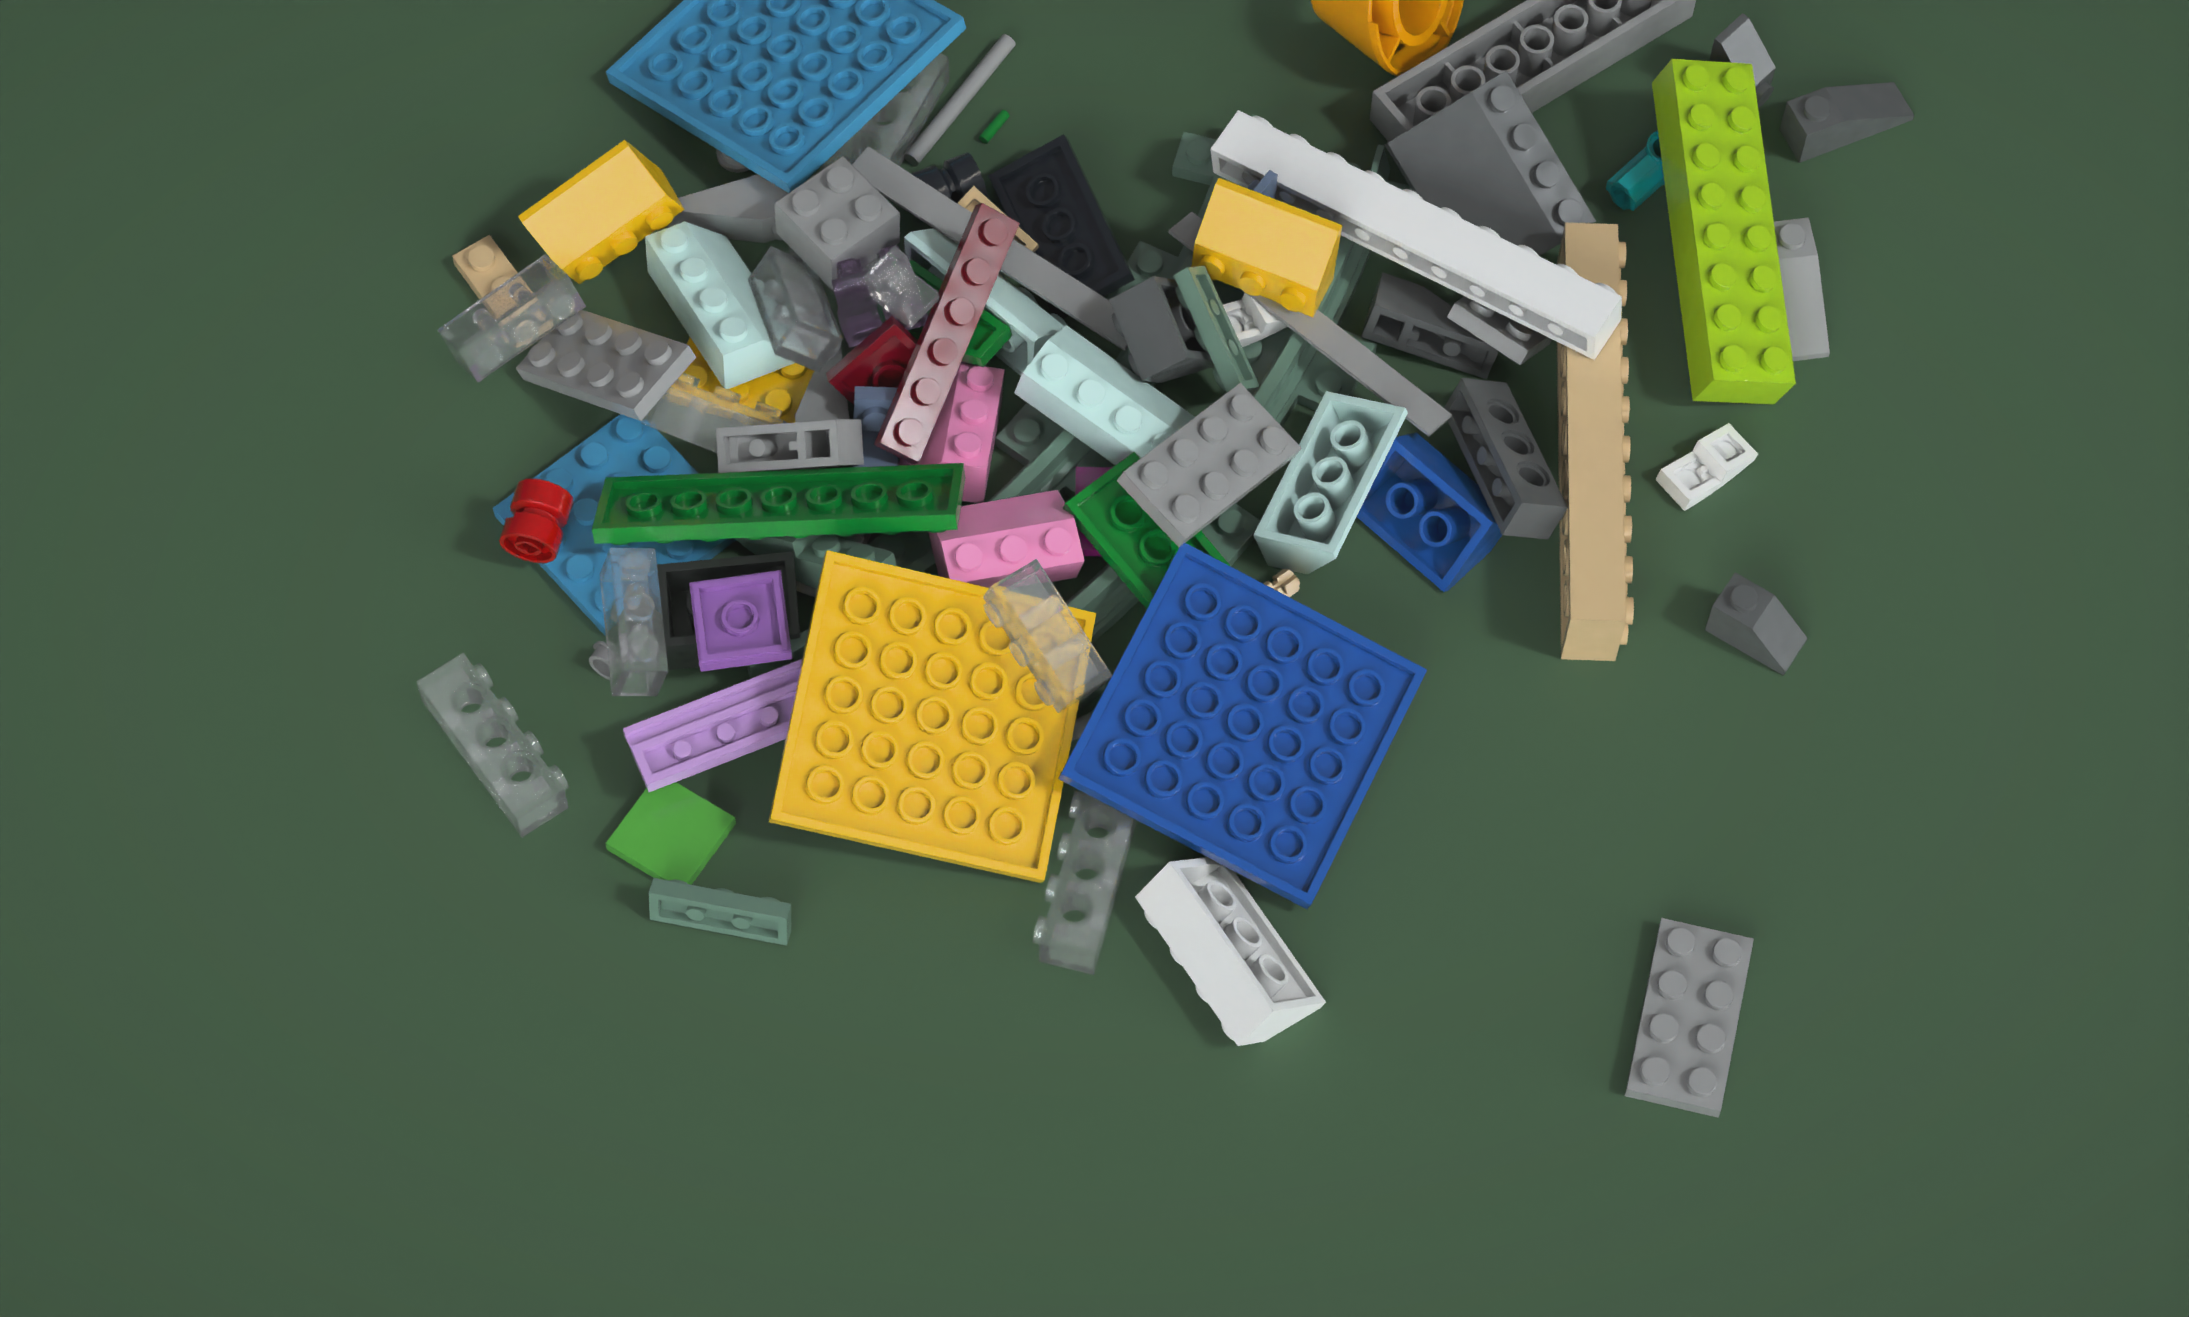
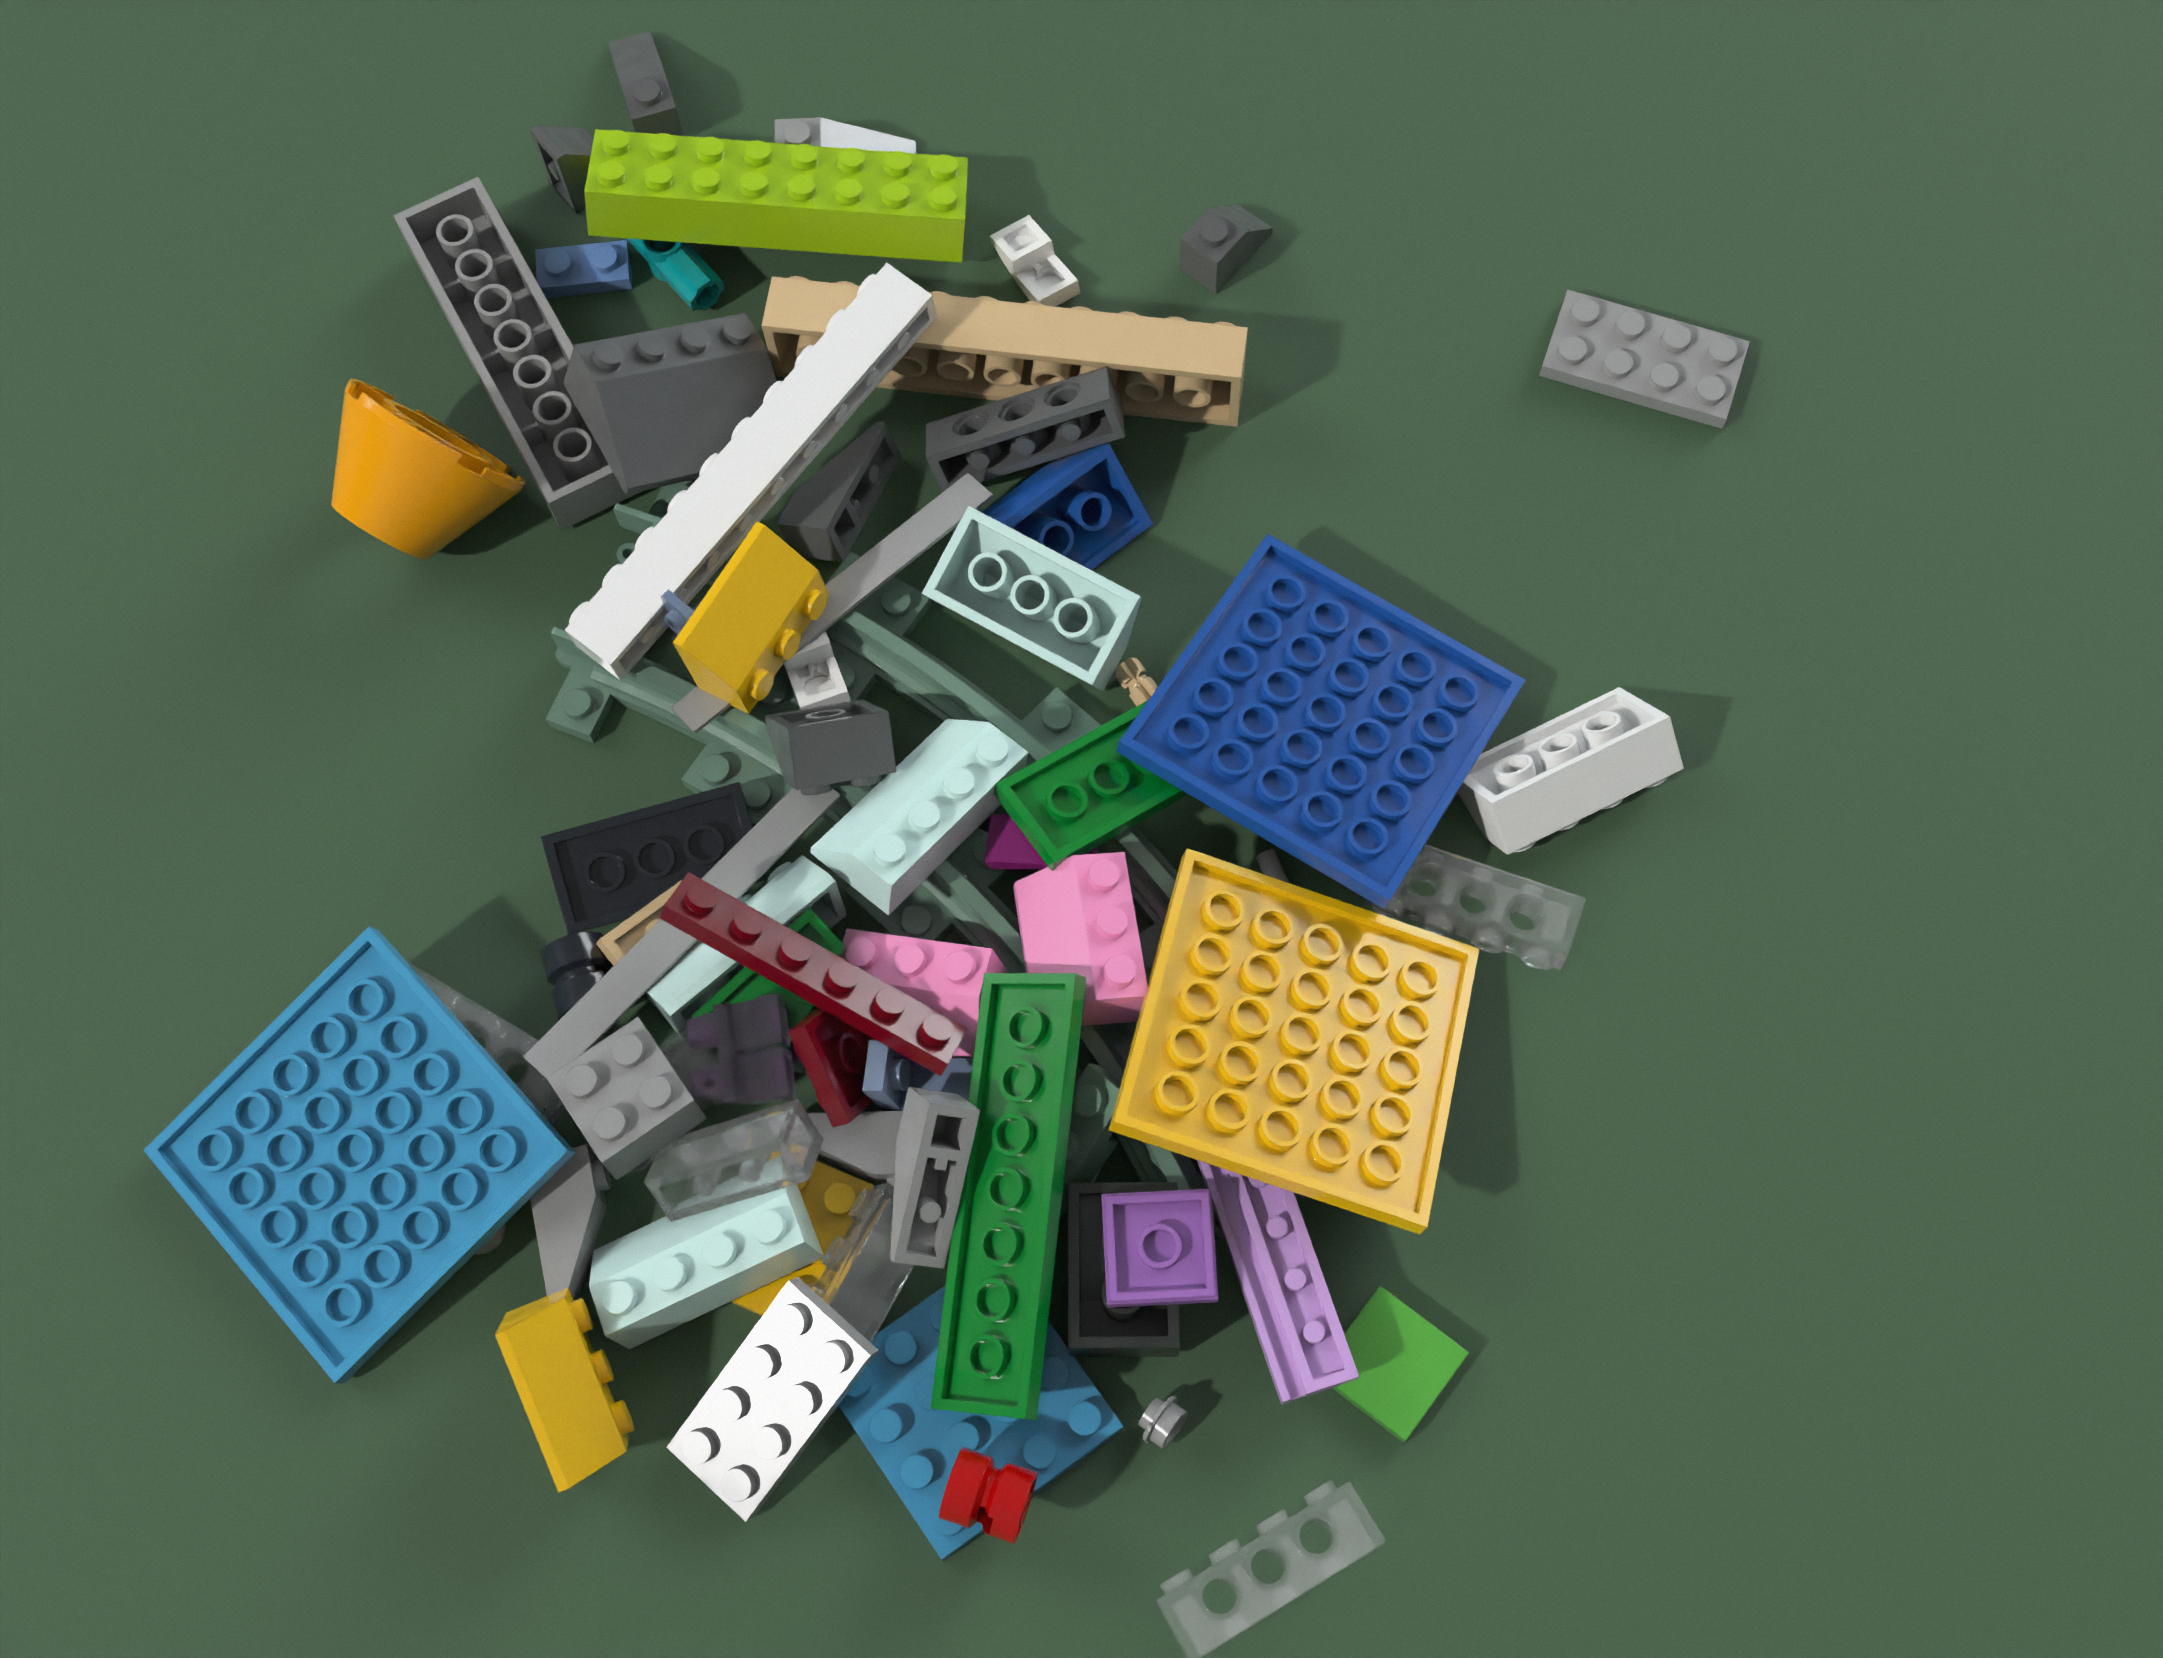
camera: 80 degrees left, 5 degrees up
clear brick [437,254,586,383] -> none
tan plate [452,234,537,327] -> none
clear brick [600,548,668,696] -> none
sand green plate [649,878,791,946] -> none
clear panel [863,246,940,328] -> none
light grey bar [904,34,1016,166] -> none
green piece [979,110,1010,144] -> none
clear brick [983,558,1112,713] -> none
light grey plate [1117,383,1301,547] -> none
sand green plate [1173,266,1260,392] -> none
light grey plate [1447,296,1552,365] -> none
none -> medium blue plate [535,240,632,298]

